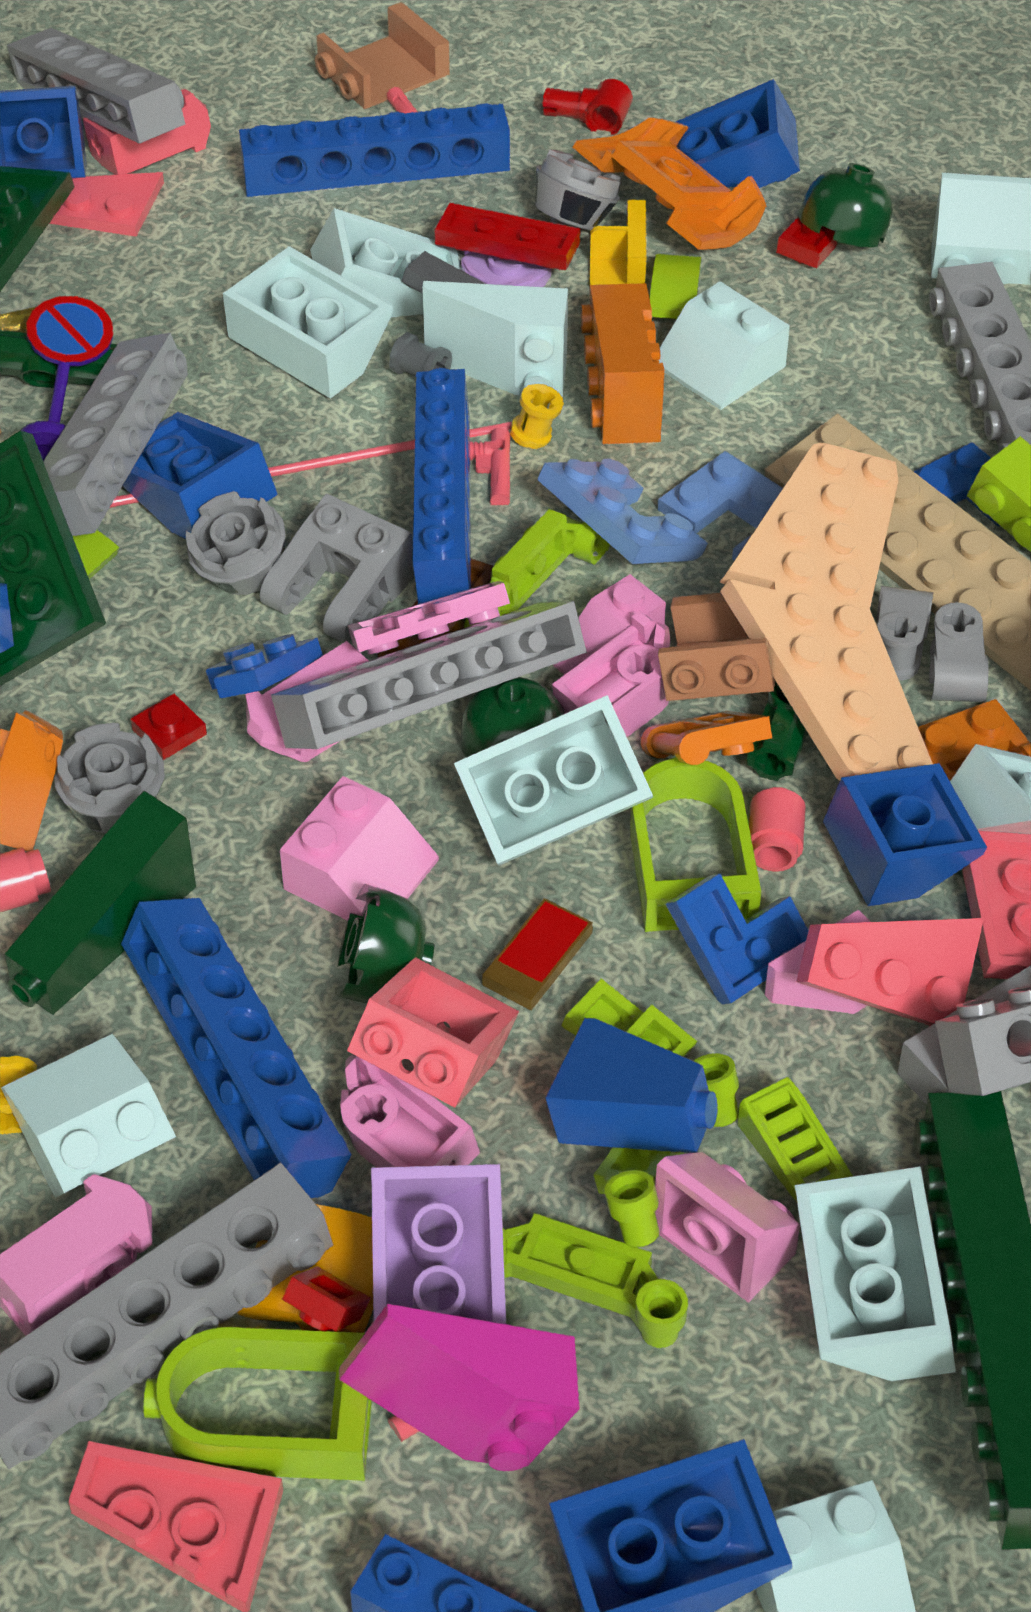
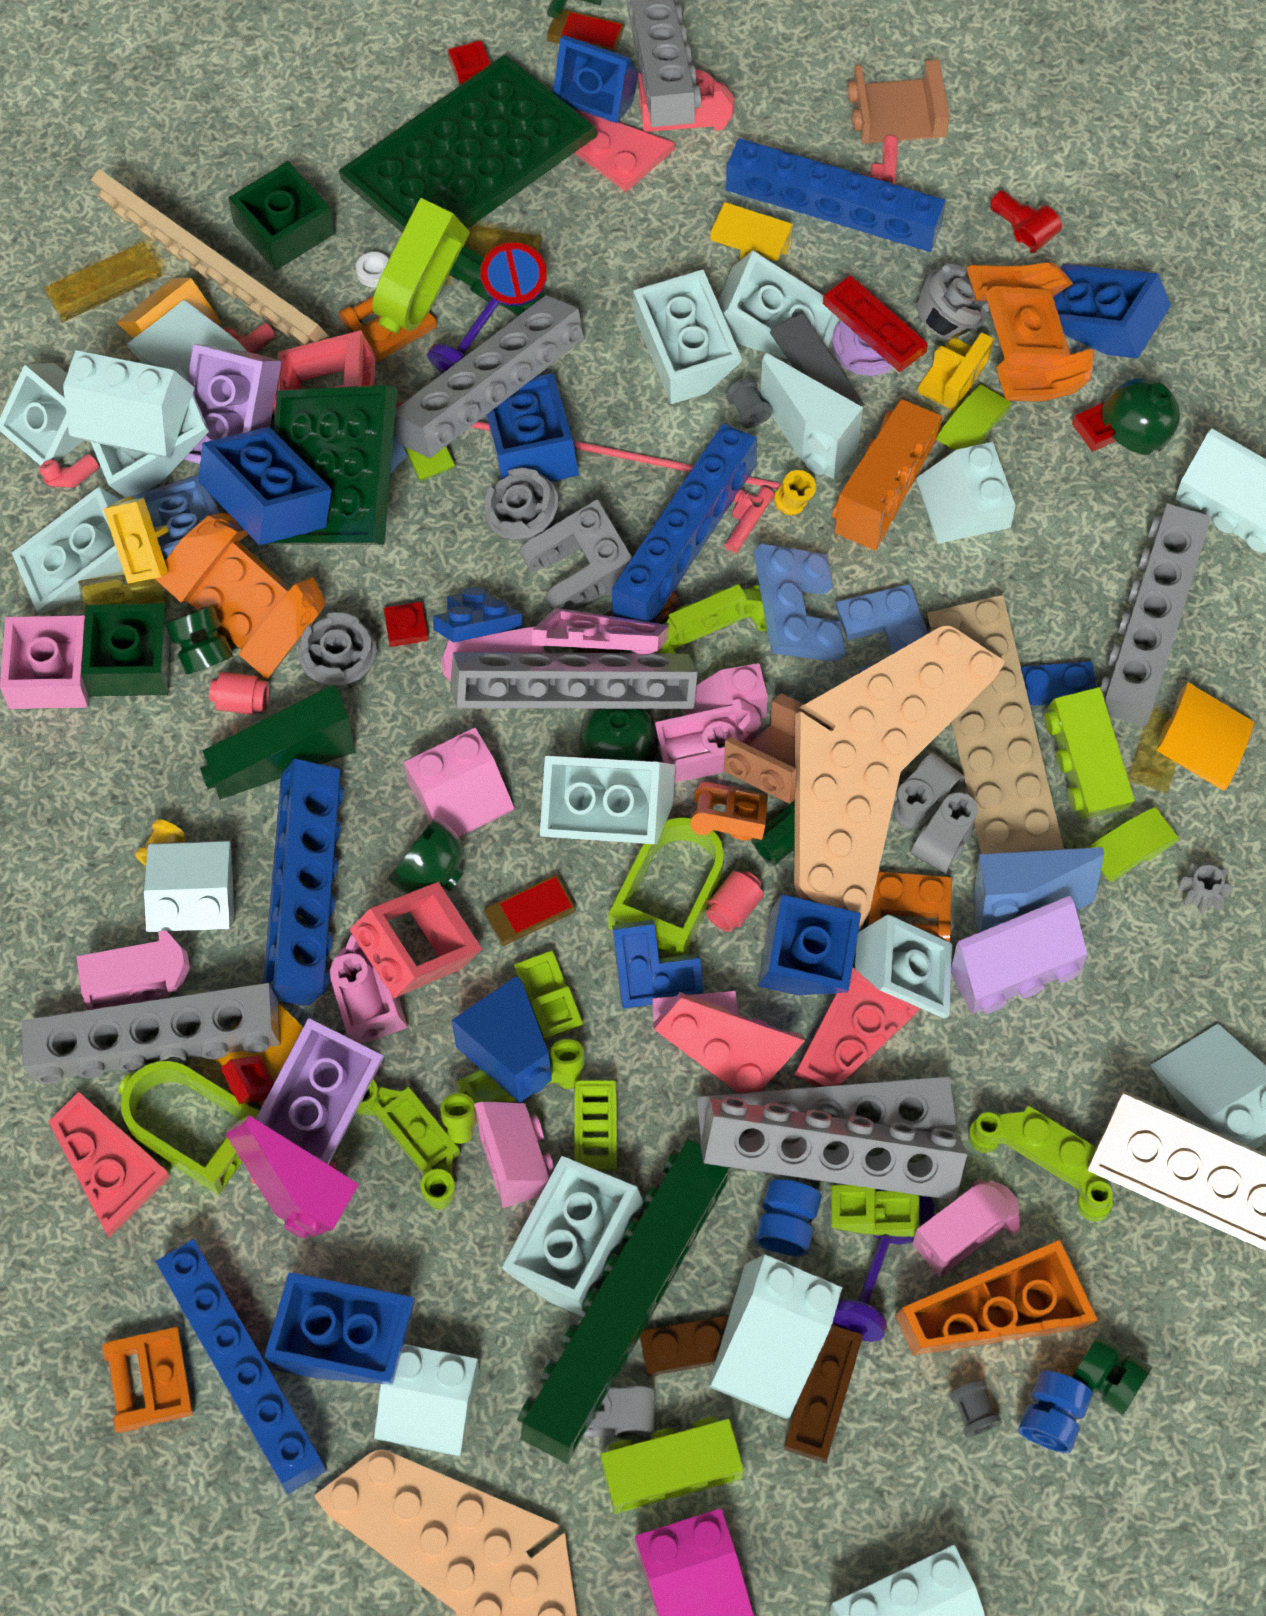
camera: 30 degrees right, 15 degrees up
none -> yellow panel [710,202,793,261]

